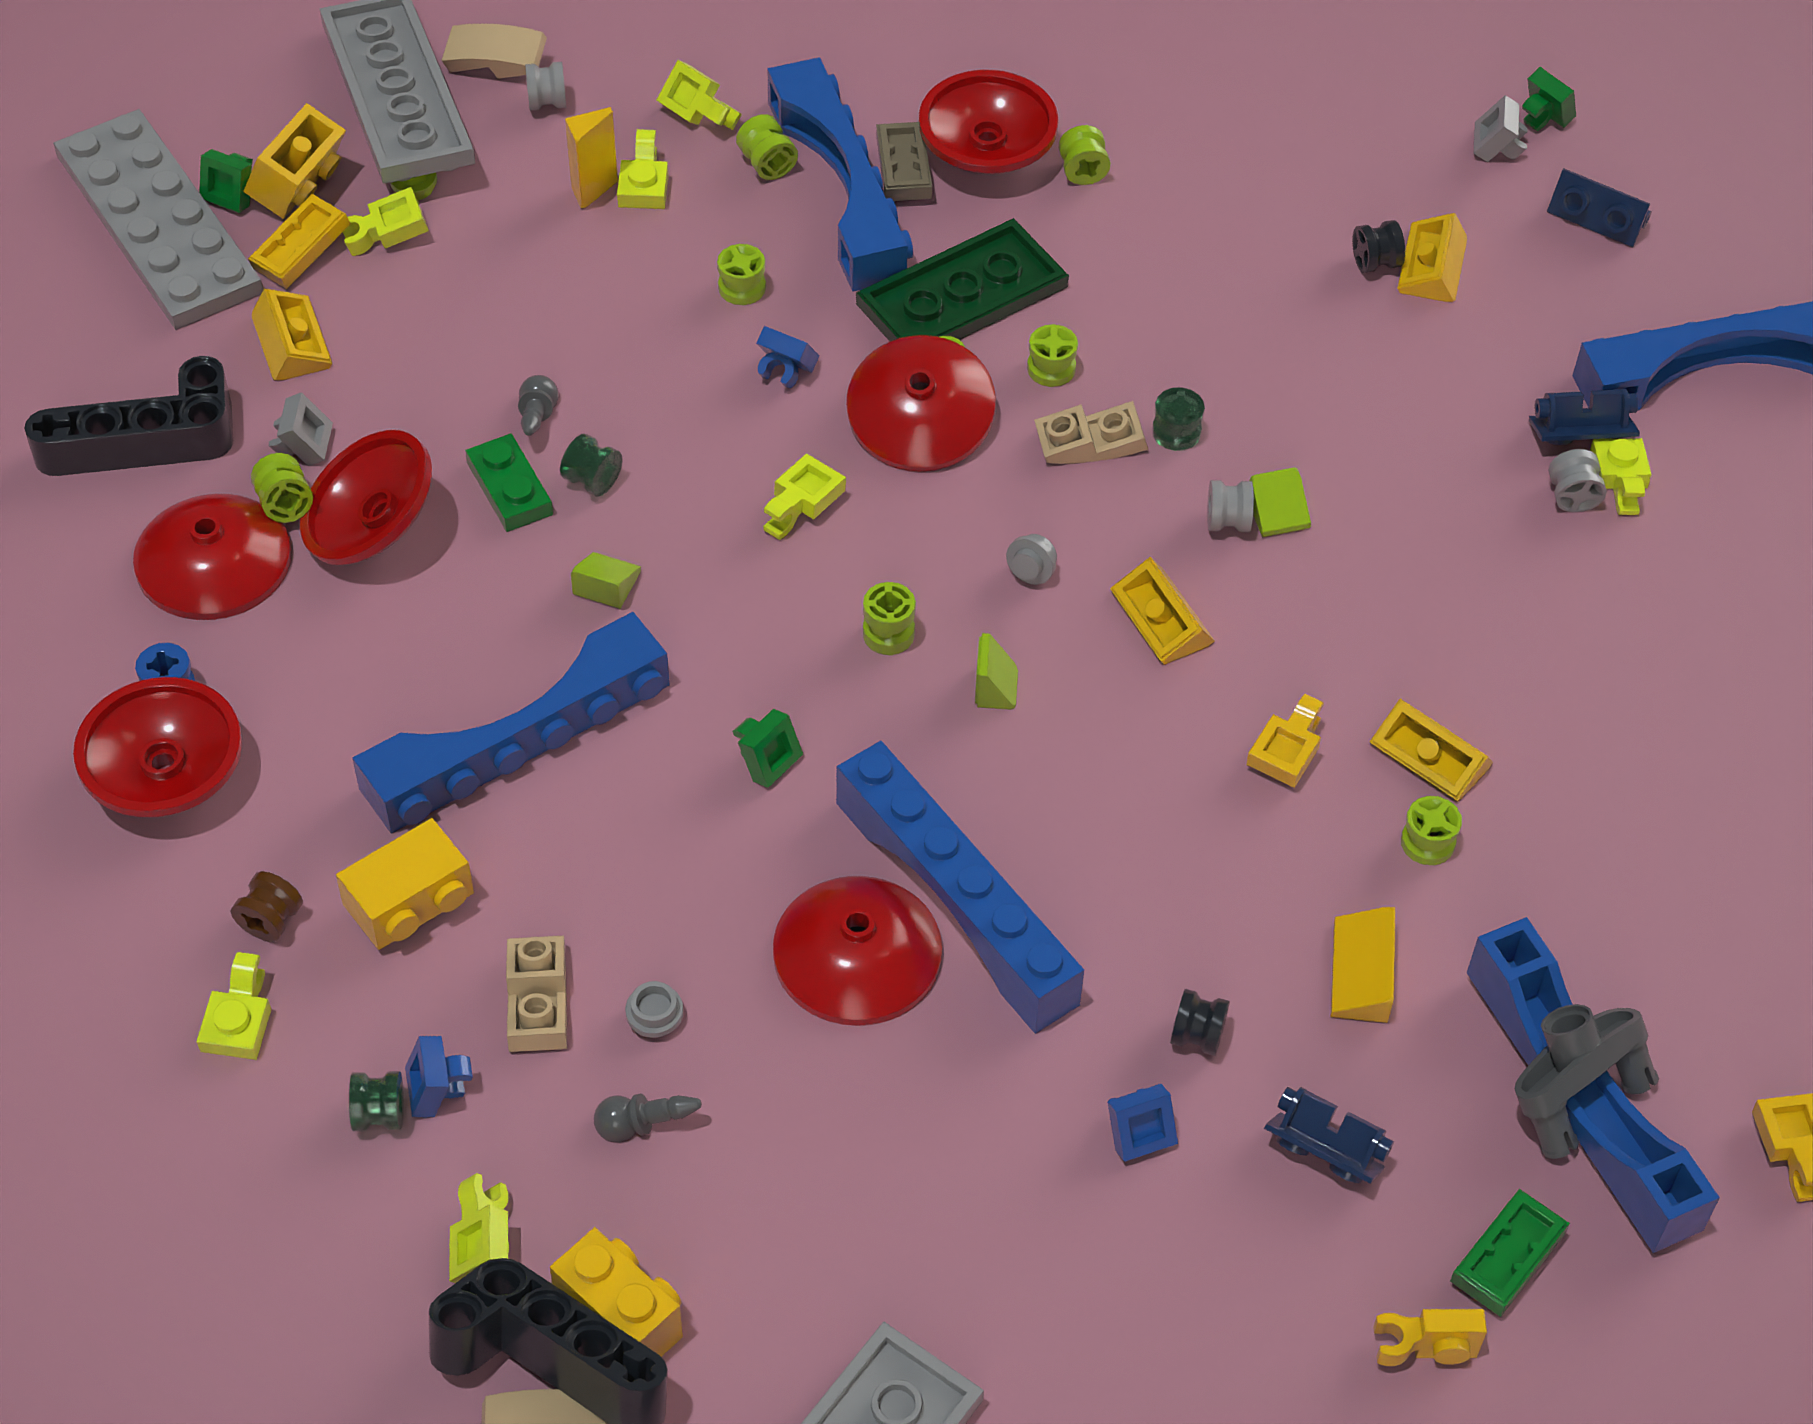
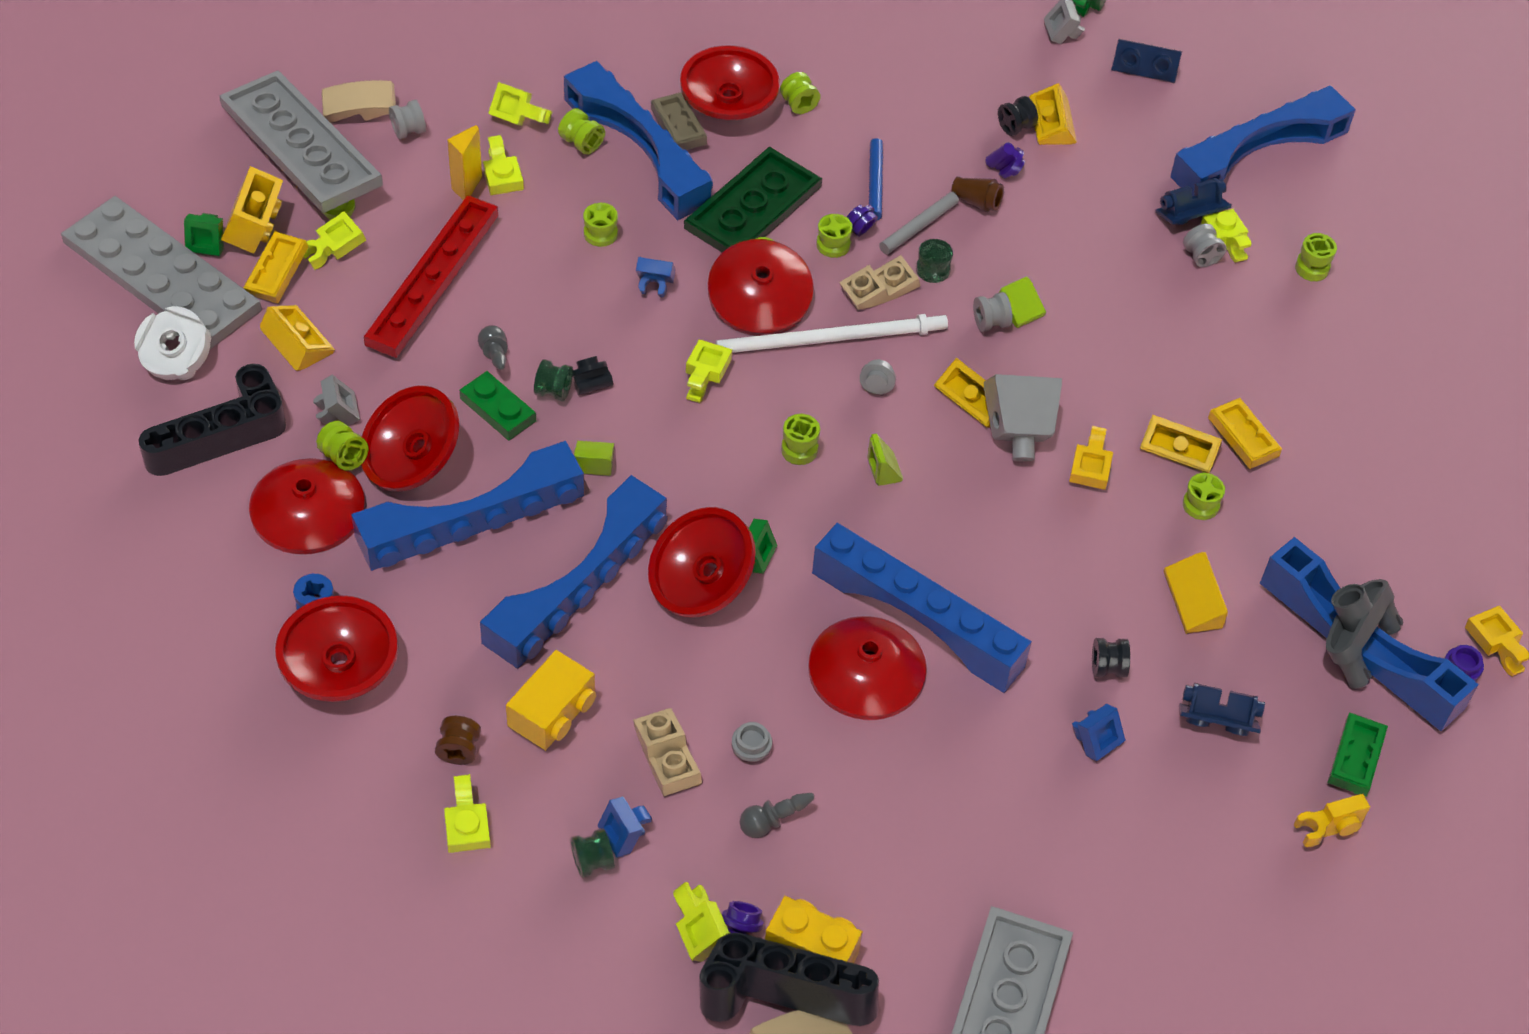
camera: 20 degrees left, 0 degrees up
none -> white plate [134,306,212,380]
none -> blue arch [351,441,584,571]
none -> red plate [364,195,499,358]
none -> black plate [571,356,613,395]
none -> red dish [648,507,756,618]
none -> white bar [716,314,948,353]
none -> dark purple plate [722,901,764,935]
none -> dark purple plate [847,205,878,236]
none -> blue bar [869,138,883,221]
none -> light grey bar [879,192,959,254]
none -> reddish brown cone [951,176,1004,212]
none -> light grey torso [984,374,1062,461]
none -> dark purple plate [985,142,1025,179]
none -> yellow plate [1208,398,1282,469]
none -> lime wheel [1295,233,1337,281]
none -> dark purple plate [1445,645,1484,681]

